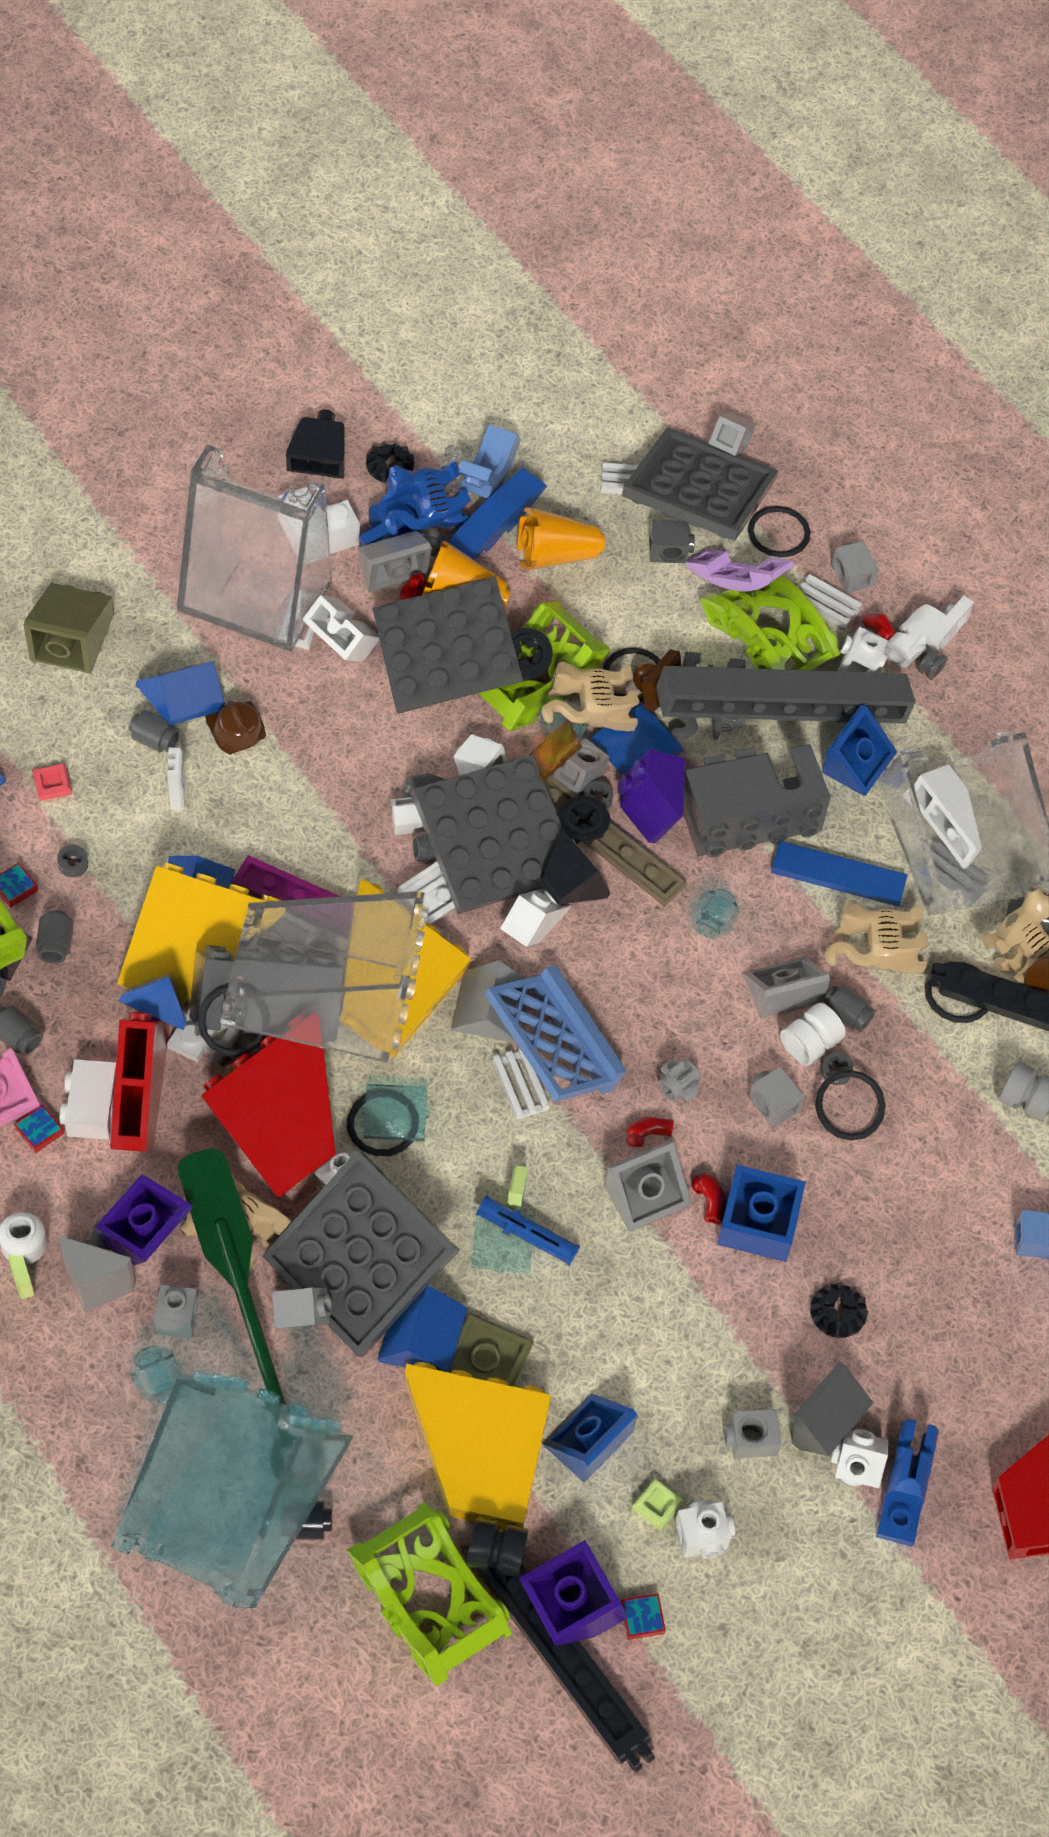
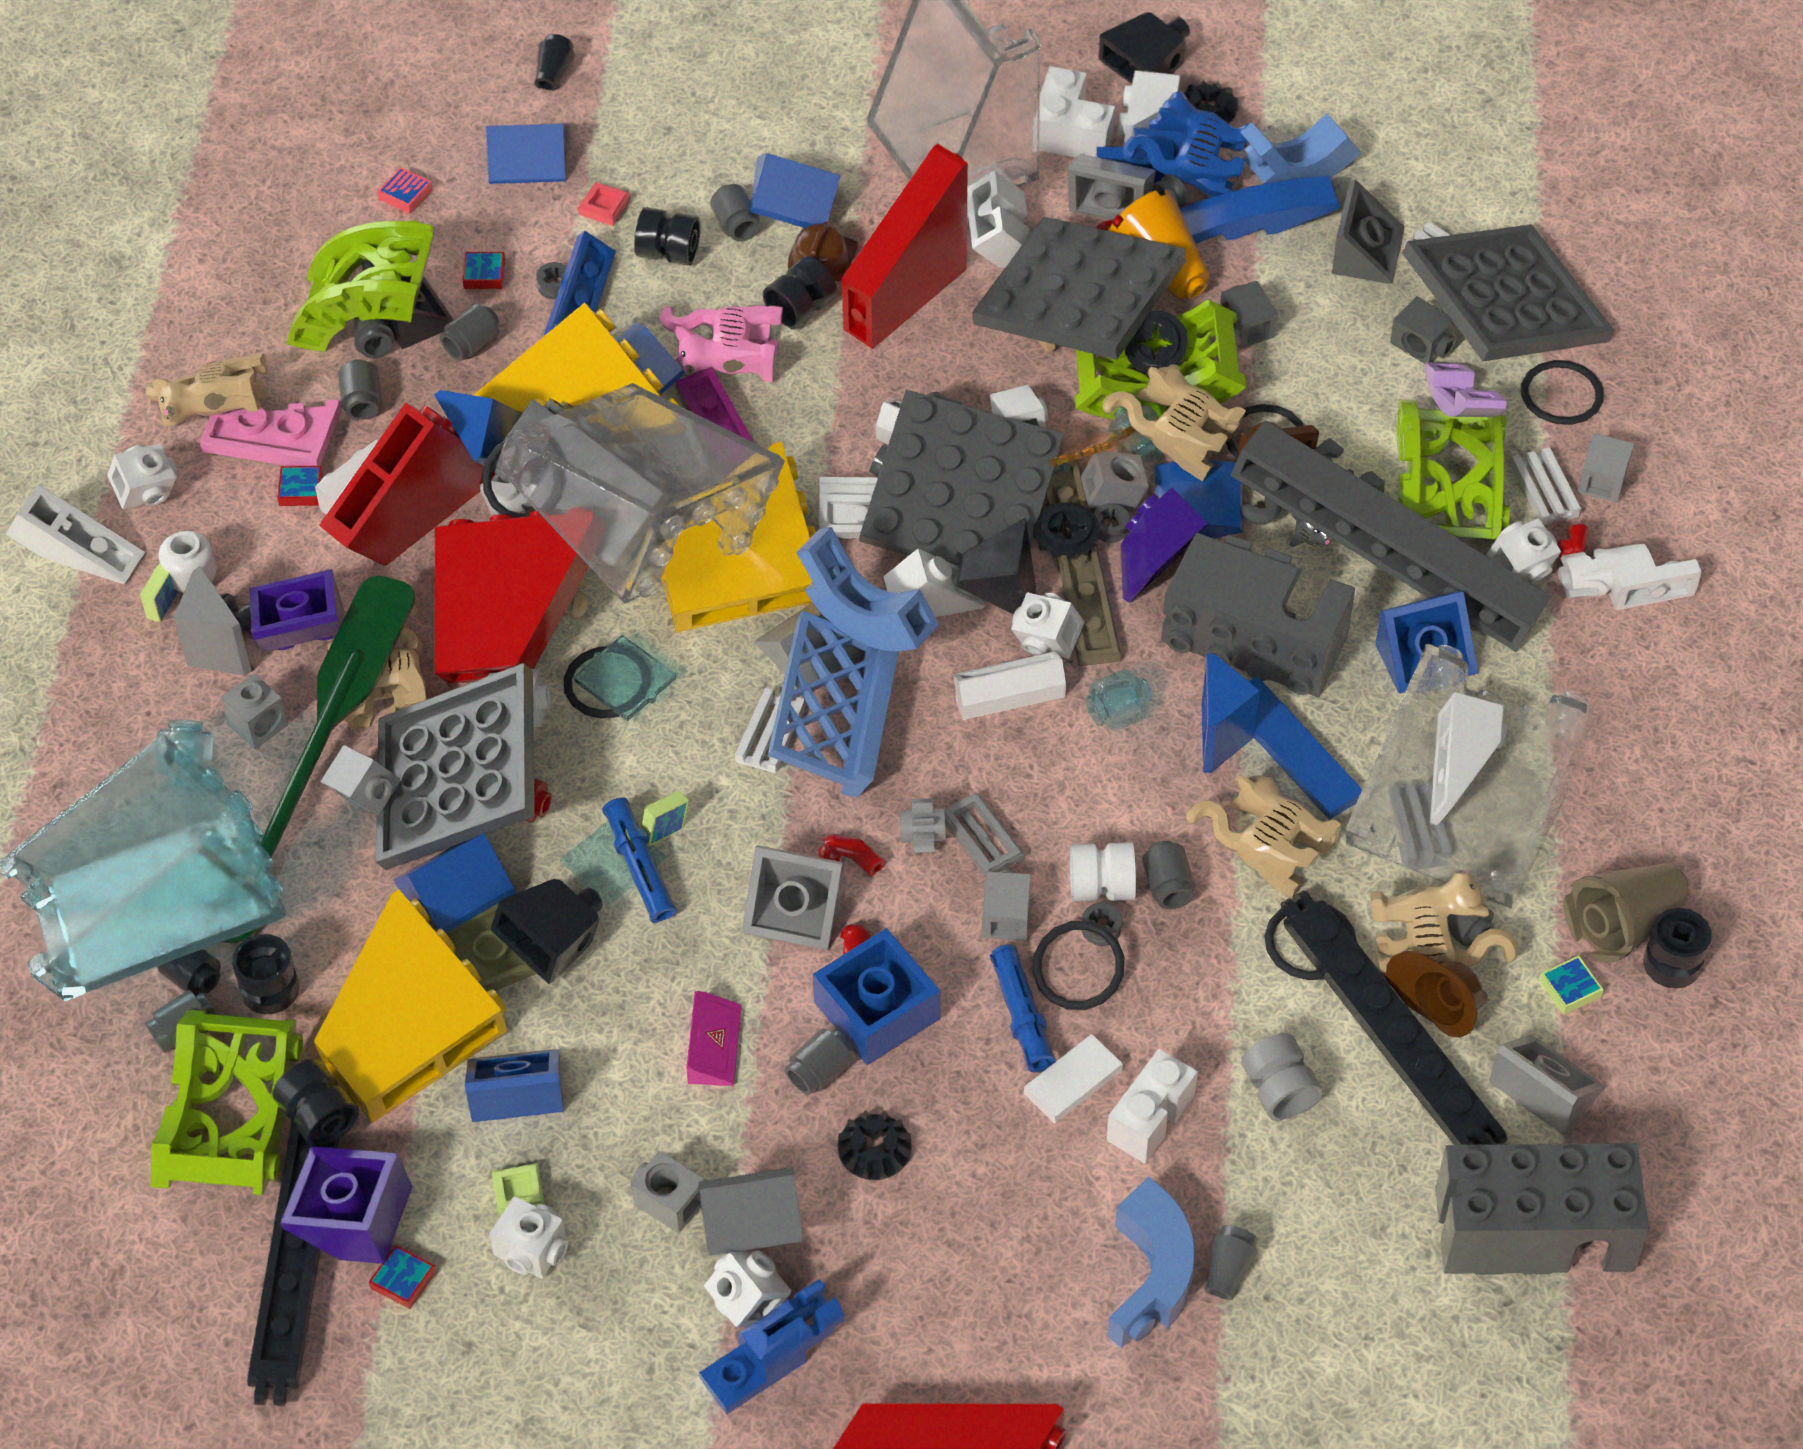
camera: 45 degrees right, 5 degrees down
olive slope [24,583,114,674] -> none
white tile [167,748,185,810] -> none
light orange cone [516,507,605,570] -> none
light grey brick [709,411,757,456] -> none
light grey slope [743,957,830,1018] -> none
dark grey bush [918,648,948,680] -> none
none -> dark grey brick [145,989,217,1053]
none -> black wheel [232,934,299,1014]
none -> black torso [490,879,603,984]
none -> blue tile [543,230,616,337]
none -> black wheel [634,207,701,266]
none -> bright pink animal [659,306,783,383]
none -> dark pink slope [686,991,741,1086]
none -> black wheel [763,256,837,330]
none -> dark grey brick [785,1028,853,1095]
none -> medium blue arch [796,527,939,651]
none -> red slope [842,143,968,349]
none -> light grey tile [944,793,1024,878]
none -> white piece [953,651,1066,720]
none -> blue pin [989,944,1056,1073]
none -> white brick [1011,593,1085,659]
none -> white tile [1024,1034,1123,1124]
none -> white brick [1106,1049,1198,1164]
none -> white slope [1118,71,1180,145]
none -> blue slope [1201,654,1260,773]
none -> dark grey brick [1220,280,1278,349]
none -> dark grey slope [1332,179,1404,284]

